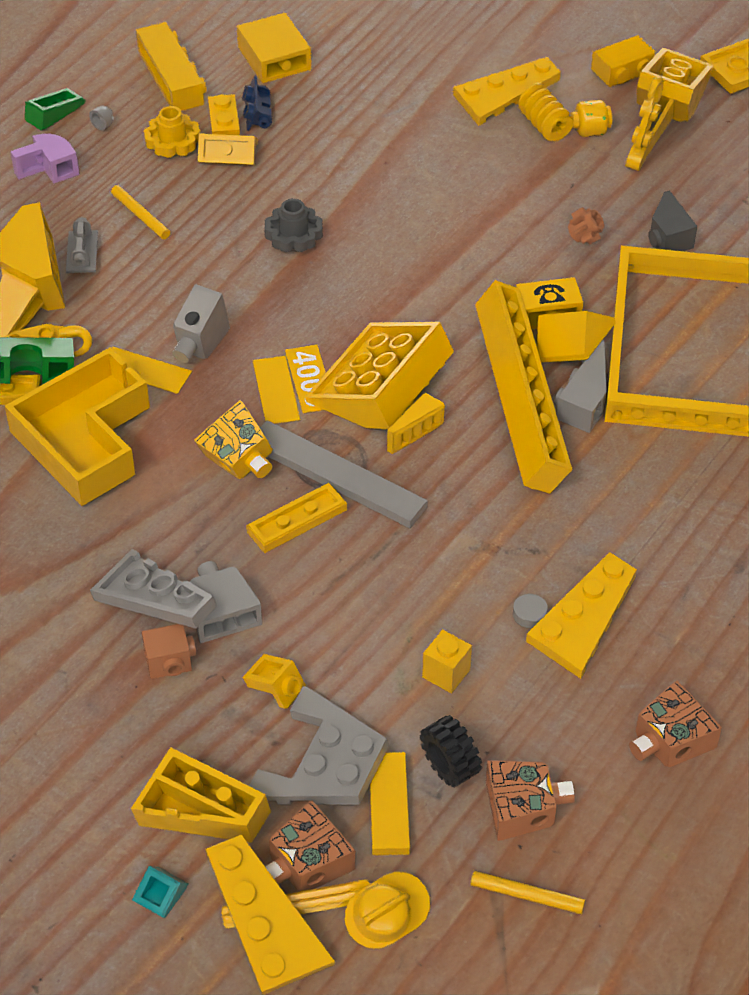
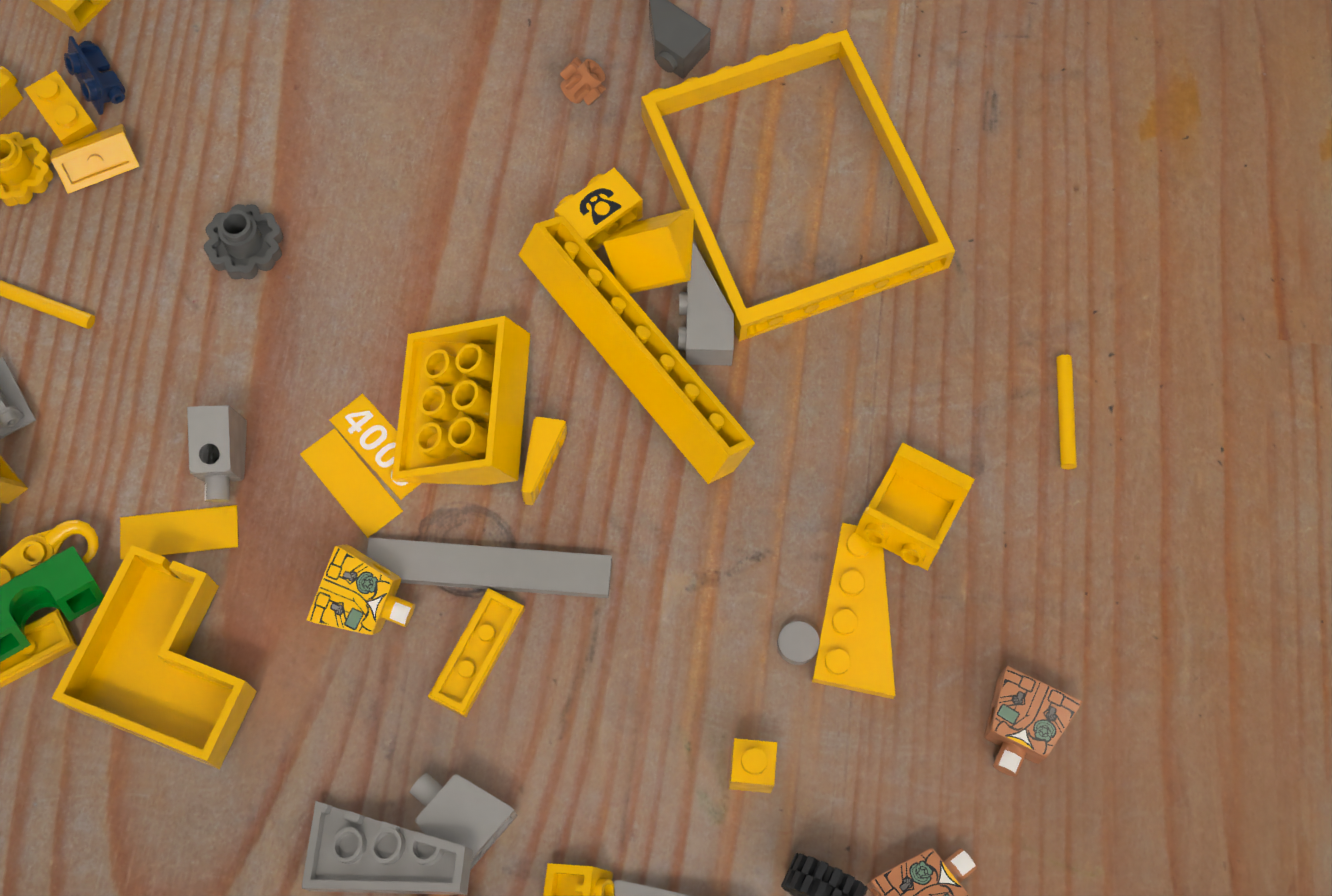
camera: 30 degrees left, 20 degrees up
none -> yellow panel [854,442,975,571]

